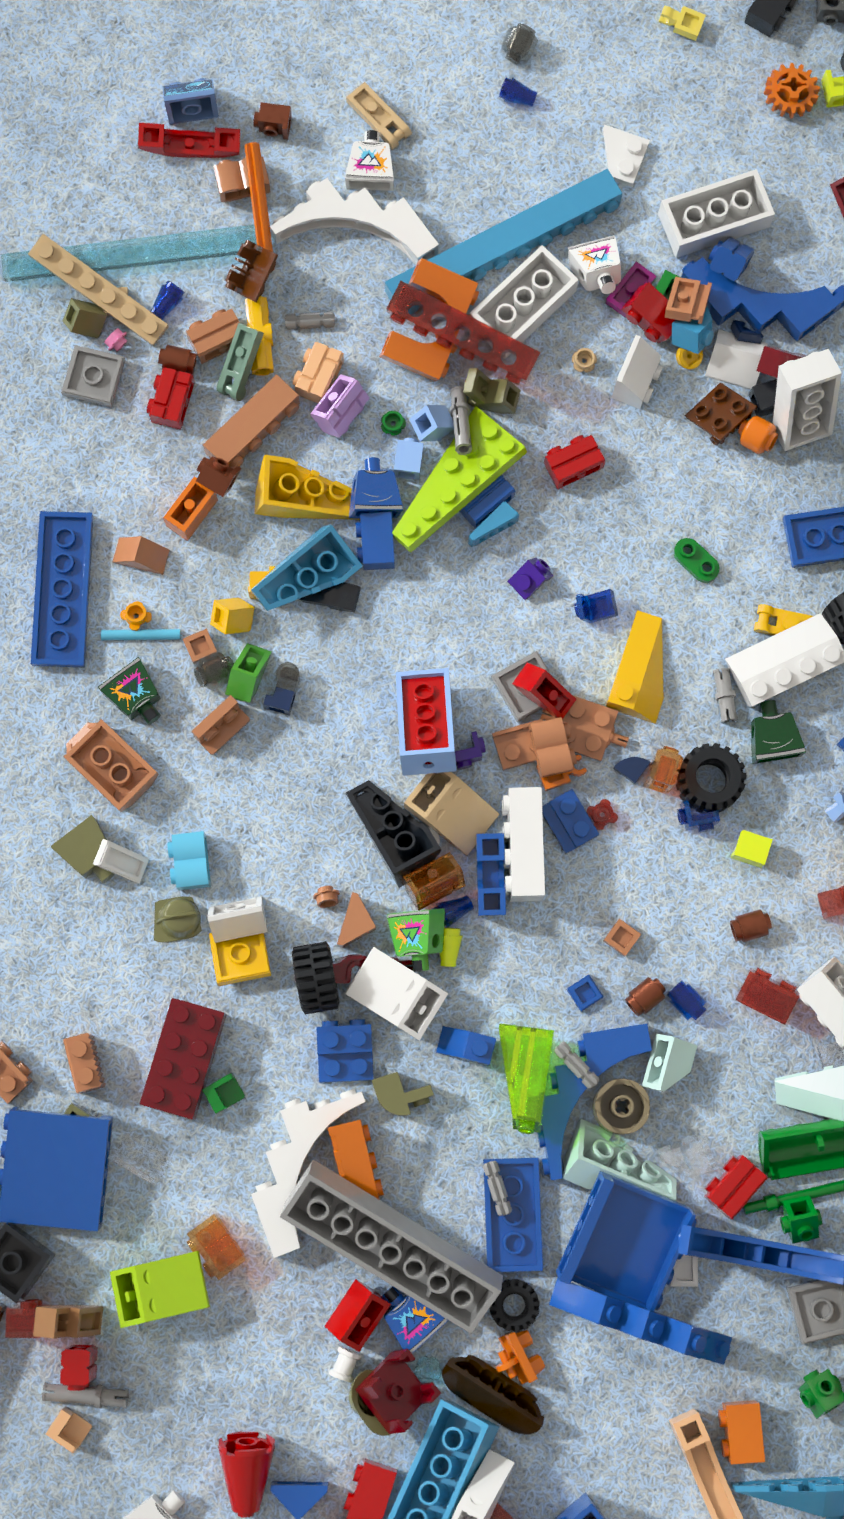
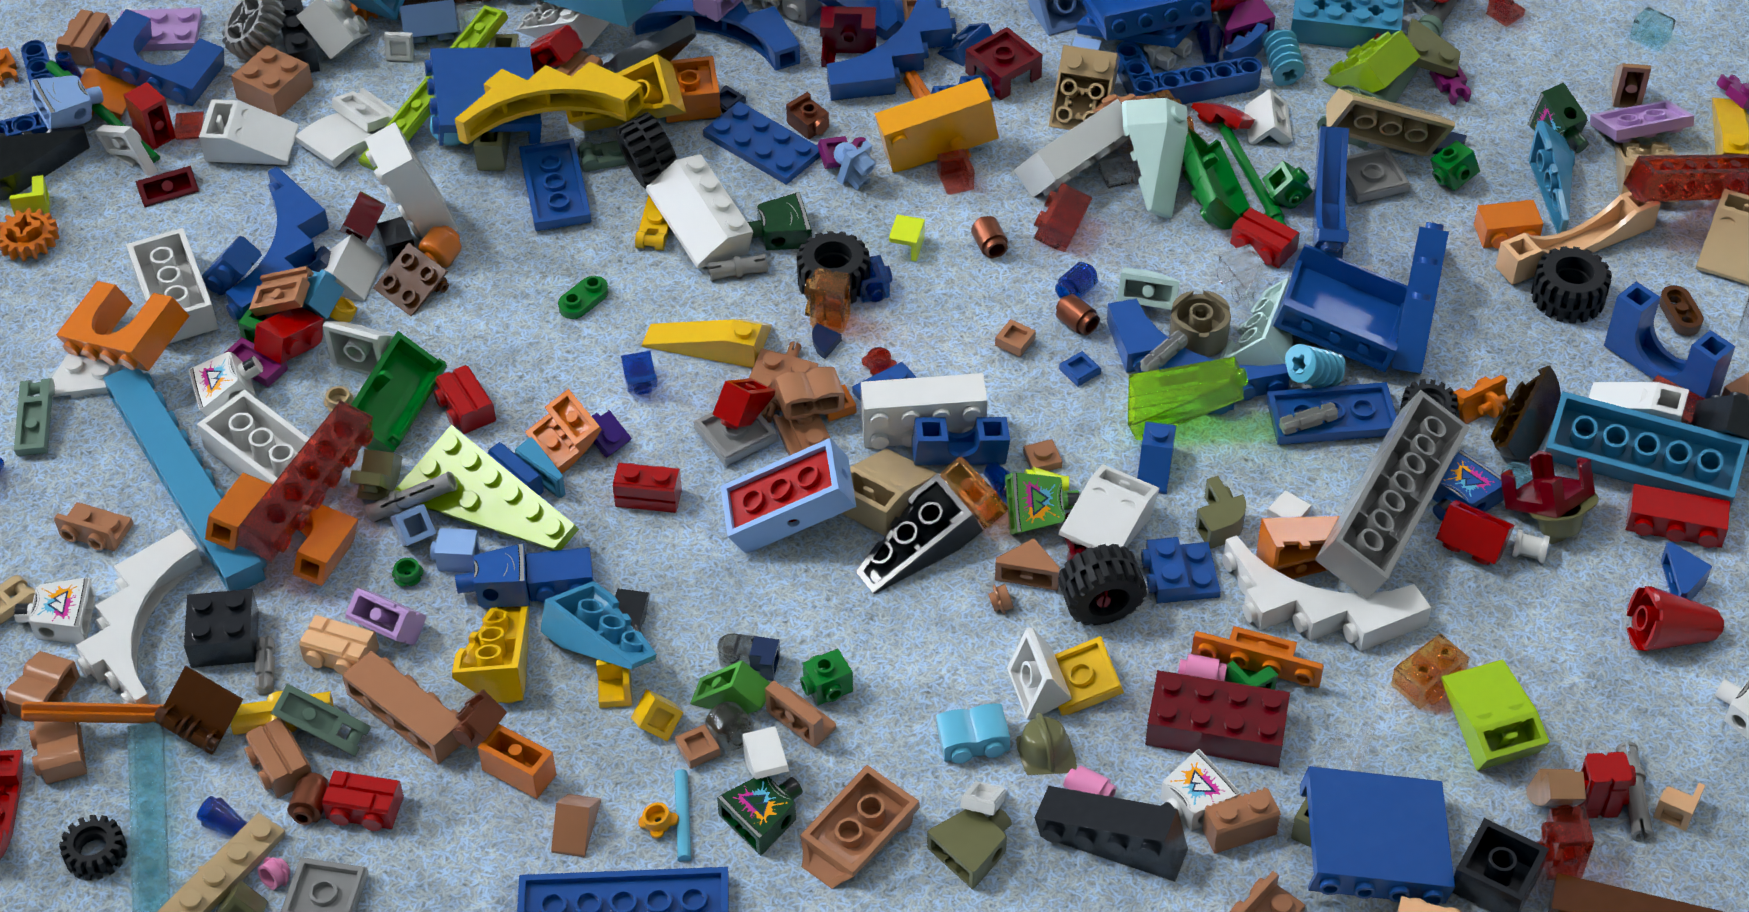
camera: 90 degrees left, 30 degrees down
none -> nougat brick [5,651,80,717]
none -> sand green plate [14,378,55,456]
none -> nougat bracket [54,502,134,552]
none -> orange arch [56,281,190,372]
none -> black tyre [59,815,127,881]
none -> black brick [184,589,259,668]
none -> green container [341,331,447,453]
none -> orange slope [525,388,602,474]
none -> red brick [613,463,682,513]
none -> white slope [743,726,789,779]
none -> green brick [800,648,853,706]
none -> nougat plate [1023,439,1062,471]
none -> black wedge [1034,786,1188,882]
none -> bright pink brick [1063,765,1117,797]
none -> white torso [1160,749,1241,831]
none -> bright pink brick [1178,654,1227,681]
none -> orange bracket [1191,626,1324,688]
none -> white tile [1267,490,1311,518]
none -> medium azure piece [1285,344,1345,387]
none -> black tyre [1531,246,1612,324]

